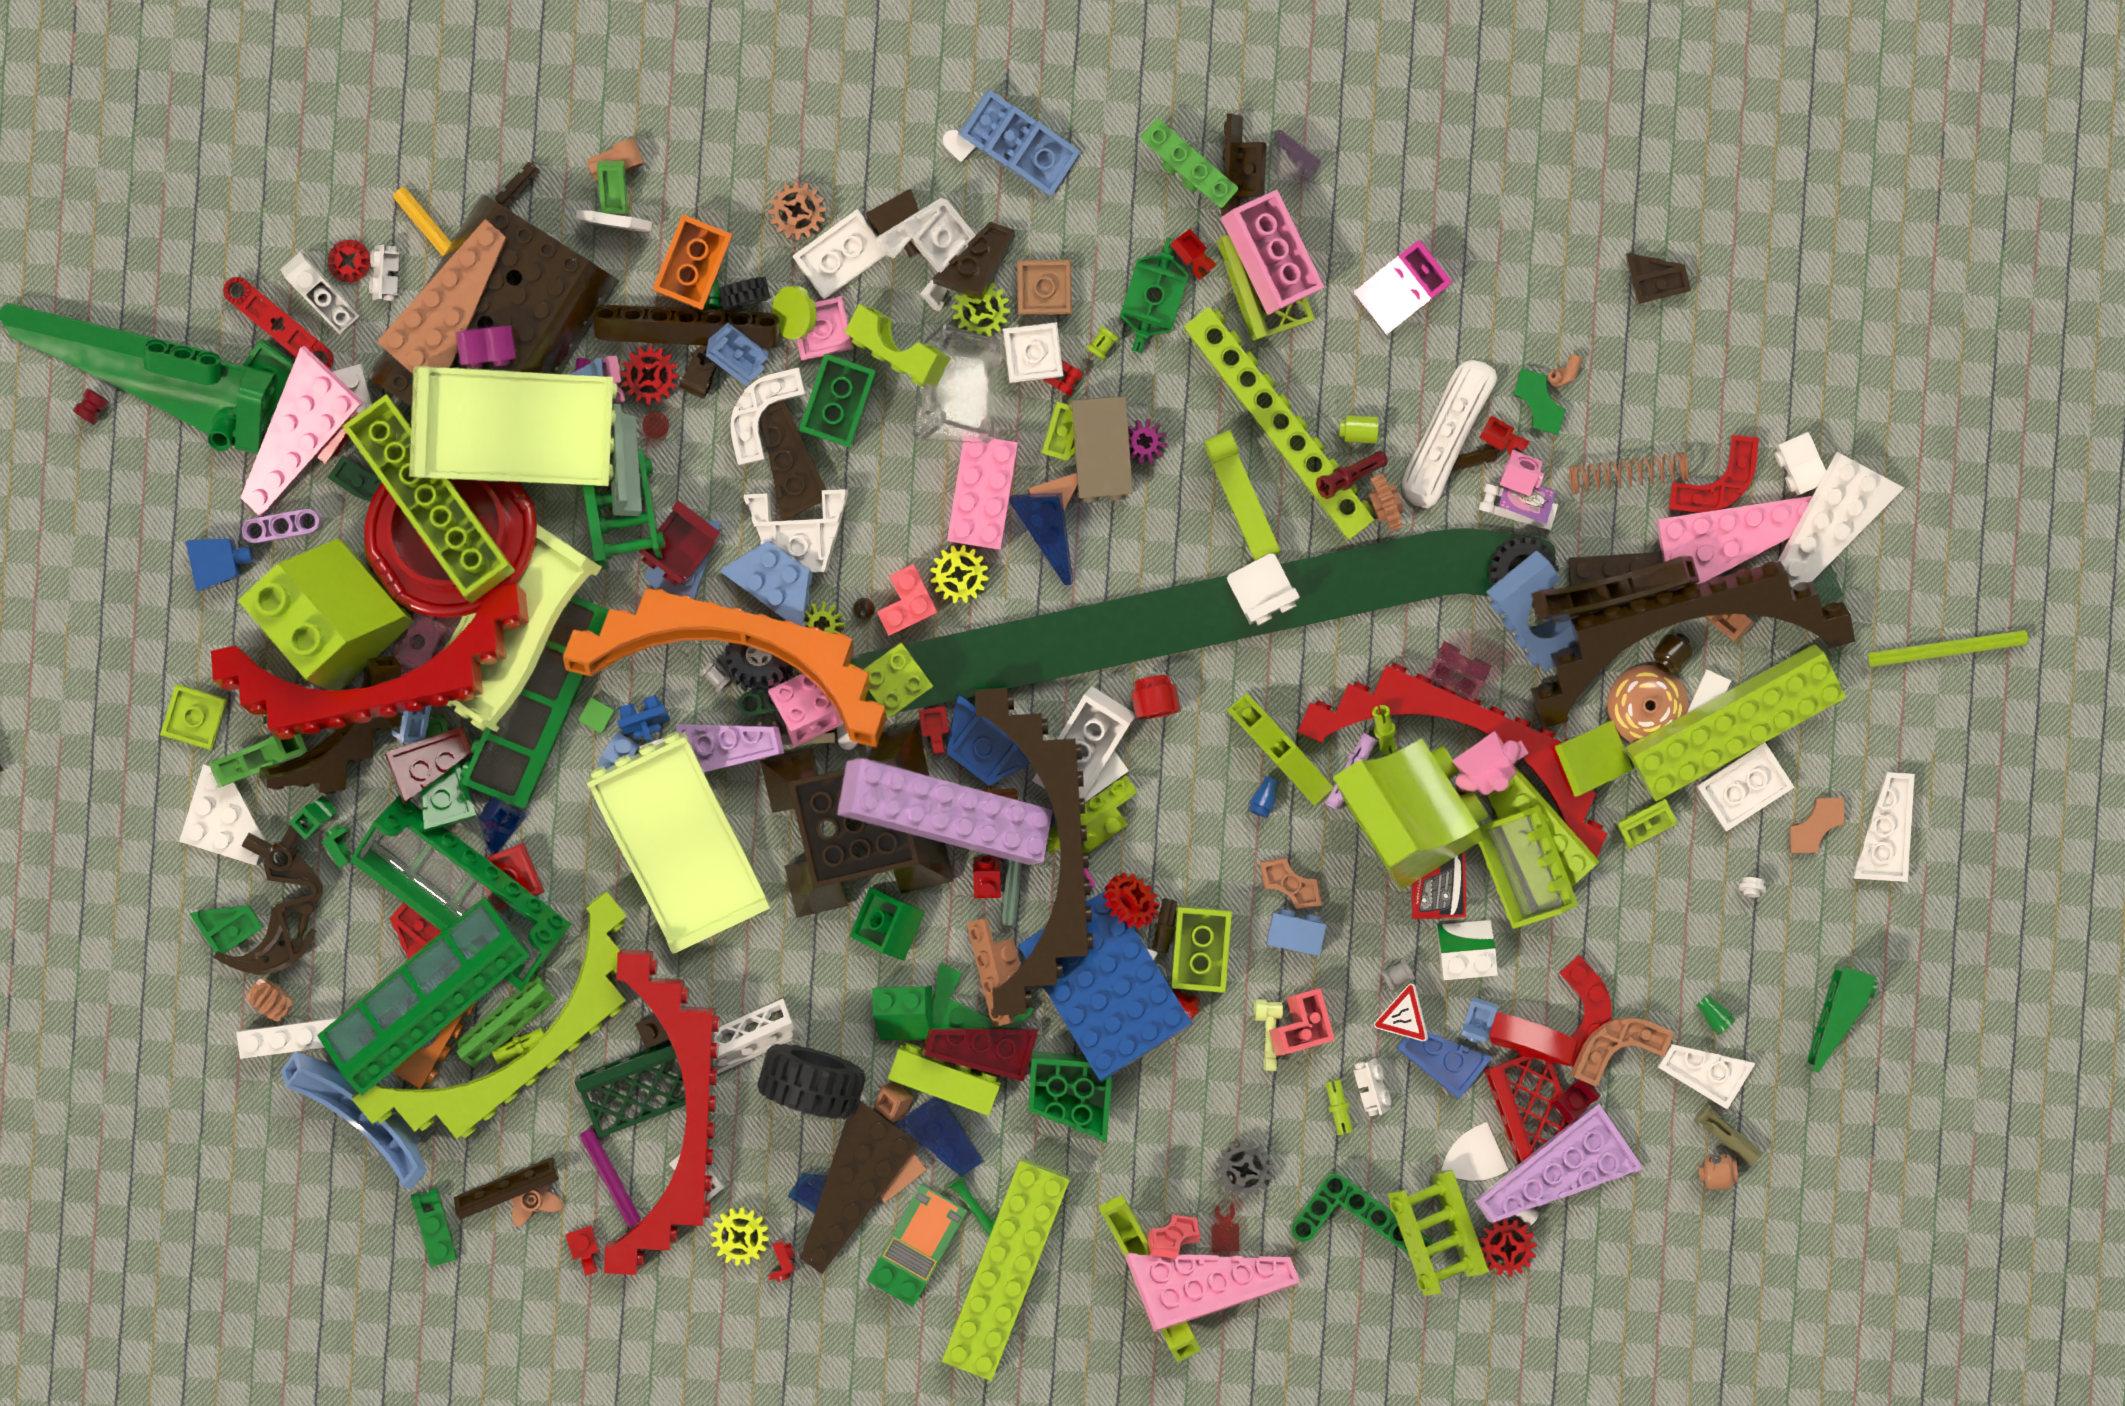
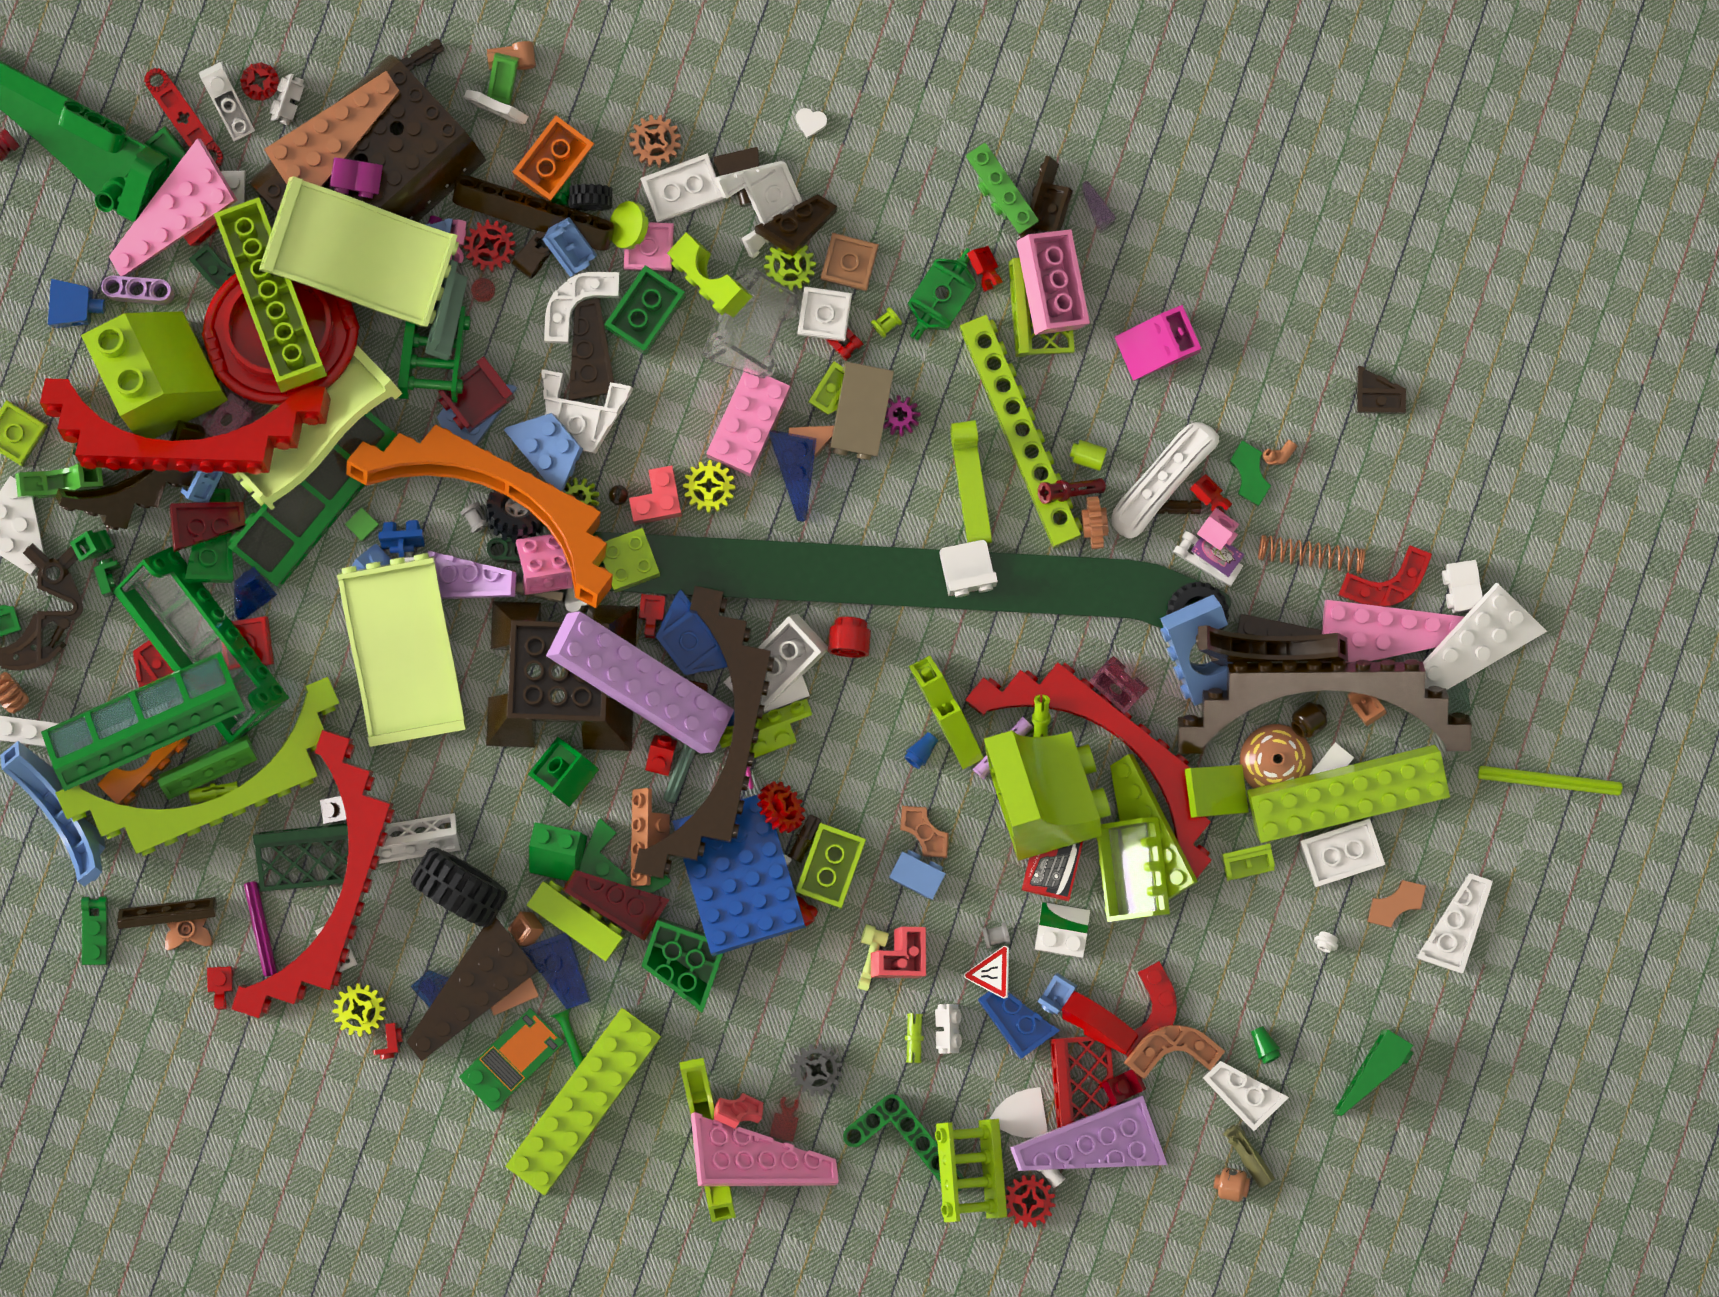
camera: 15 degrees right, 5 degrees down
yellow axle [393,187,452,256] -> none
medium blue slope [958,89,1081,196] -> none
bright pink torso [1453,731,1528,796] -> none

